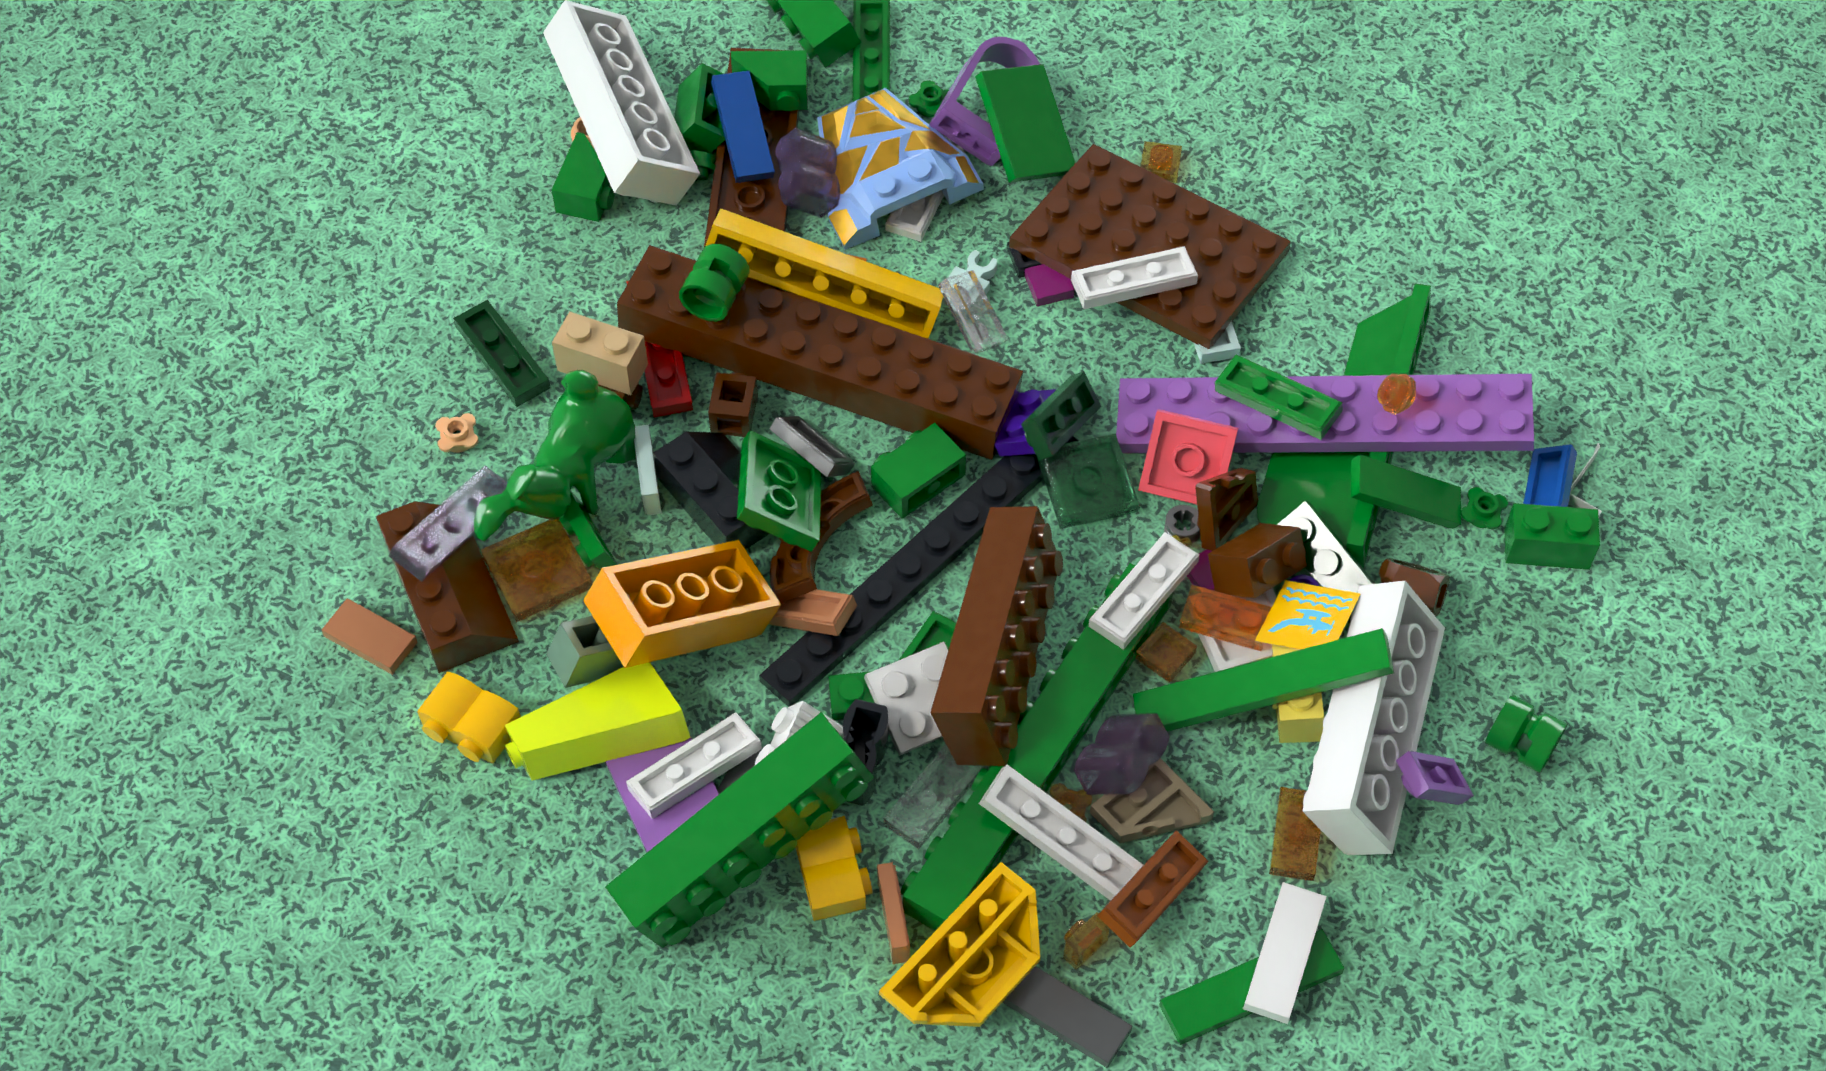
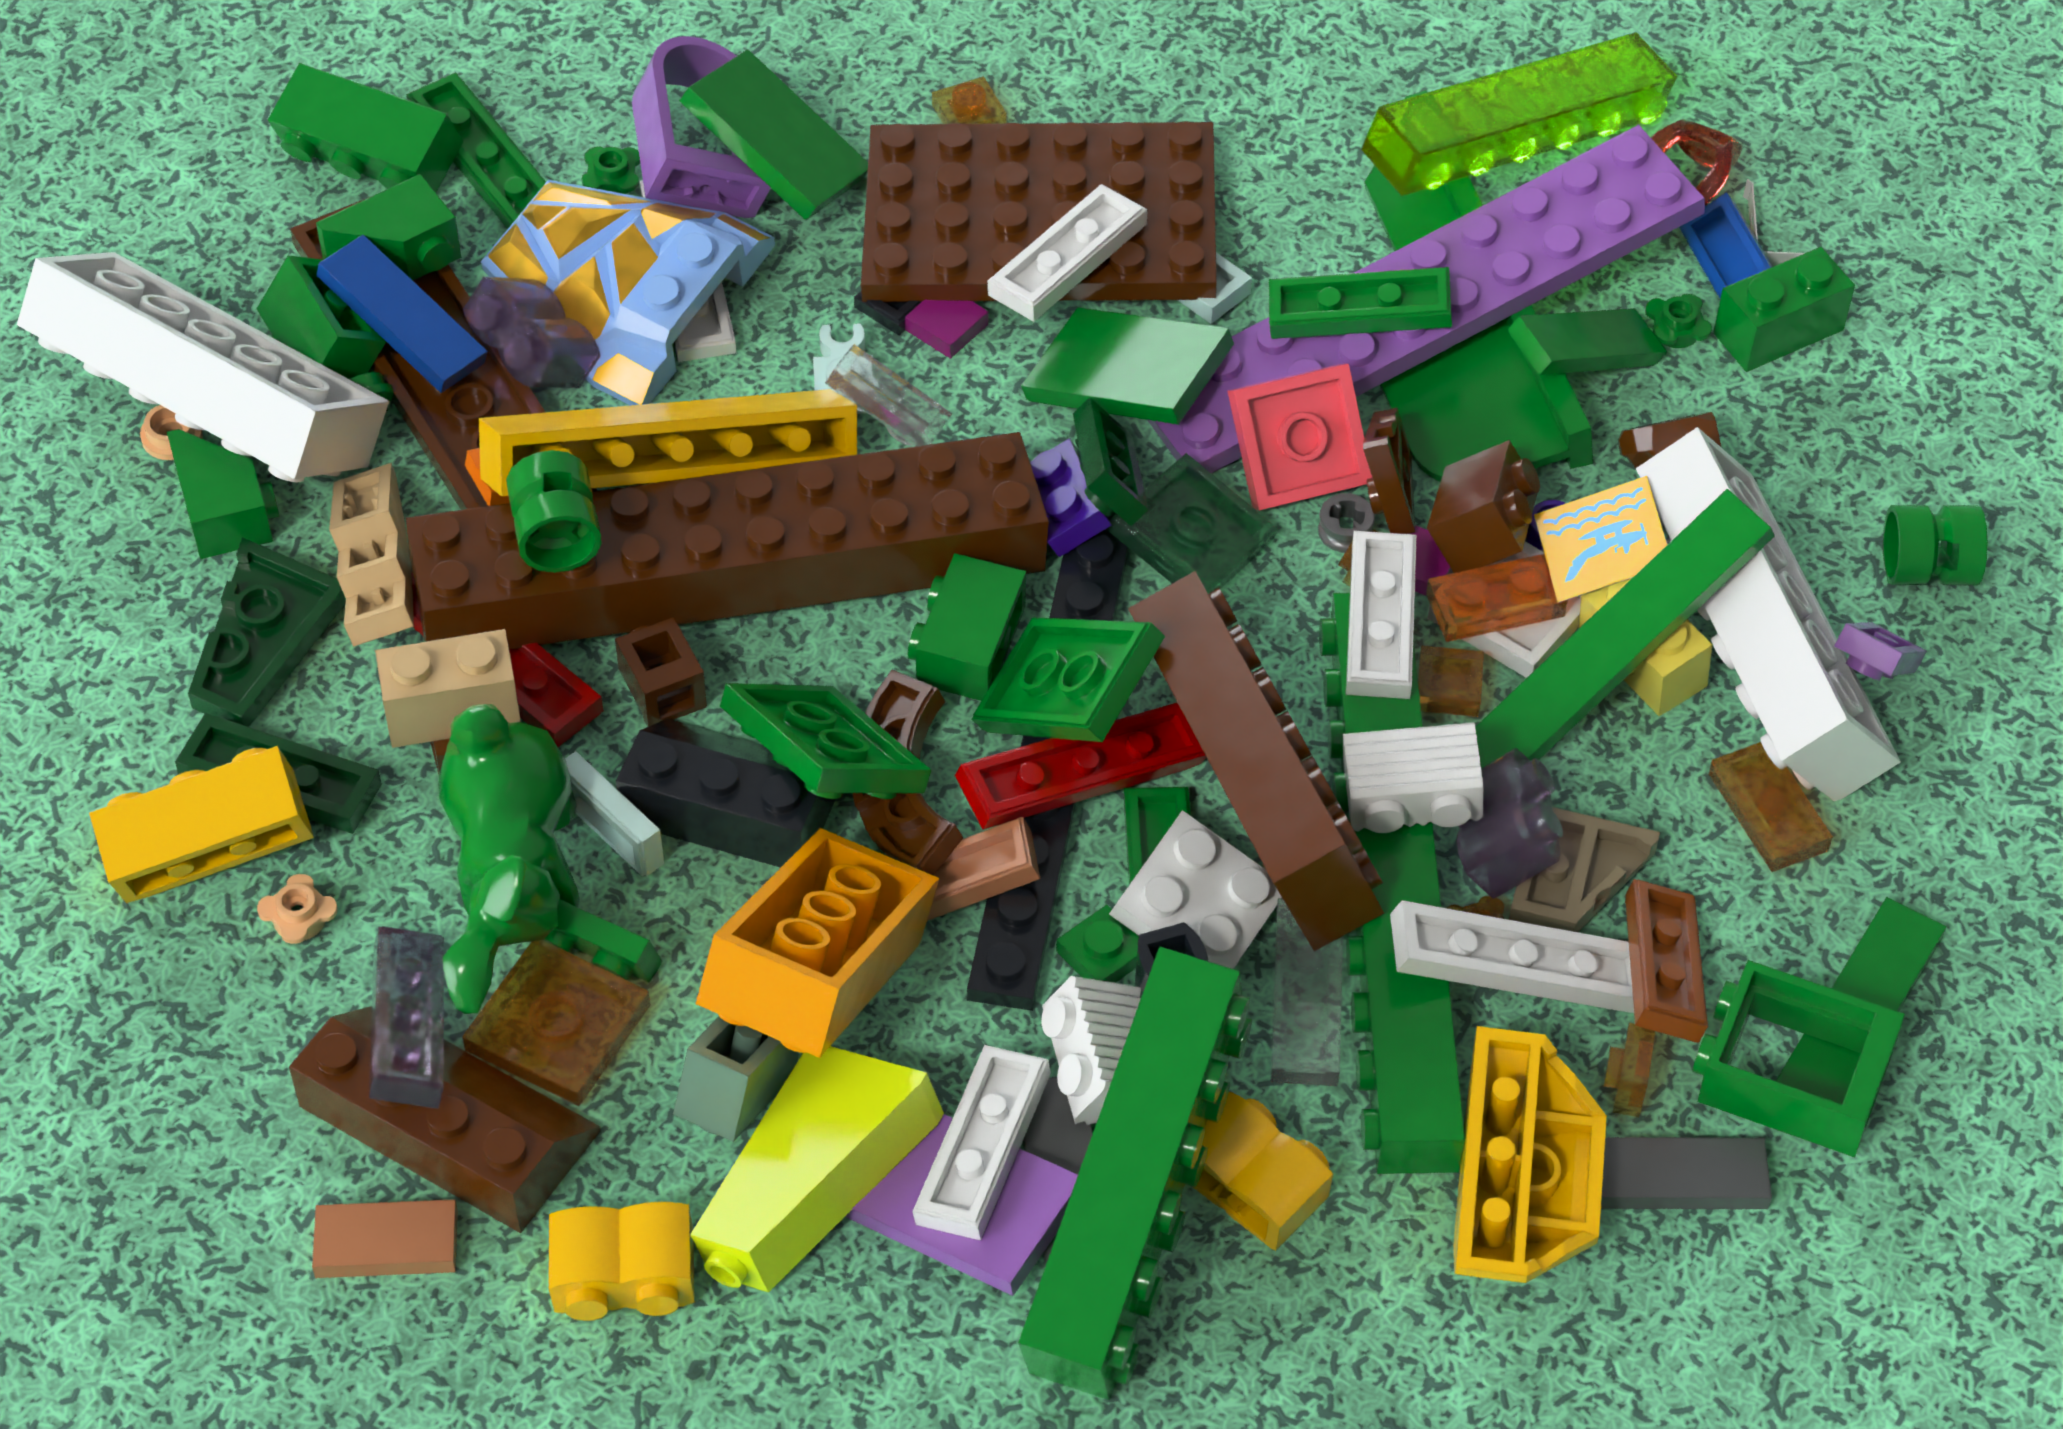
camera: 35 degrees left, 5 degrees down
flat silver tile [770,416,855,477] -> none
nougat tile [877,862,910,964] -> none
white tile [1243,882,1327,1024] -> none
plate [1277,501,1375,623] -> none
clear orange plate [1377,374,1416,415] -> none
none -> yellow brick [89,746,314,903]
none -> dark green wing [188,537,346,727]
none -> tan slope [329,463,414,647]
none -> red tile [955,702,1206,830]
none -> green tile [971,617,1165,742]
none -> green tile [1021,307,1234,425]
none -> white brick [1343,723,1483,833]
none -> clear neon green brick [1361,32,1678,196]
none -> clear red piece [1650,119,1743,206]
none -> green window [1692,960,1905,1158]

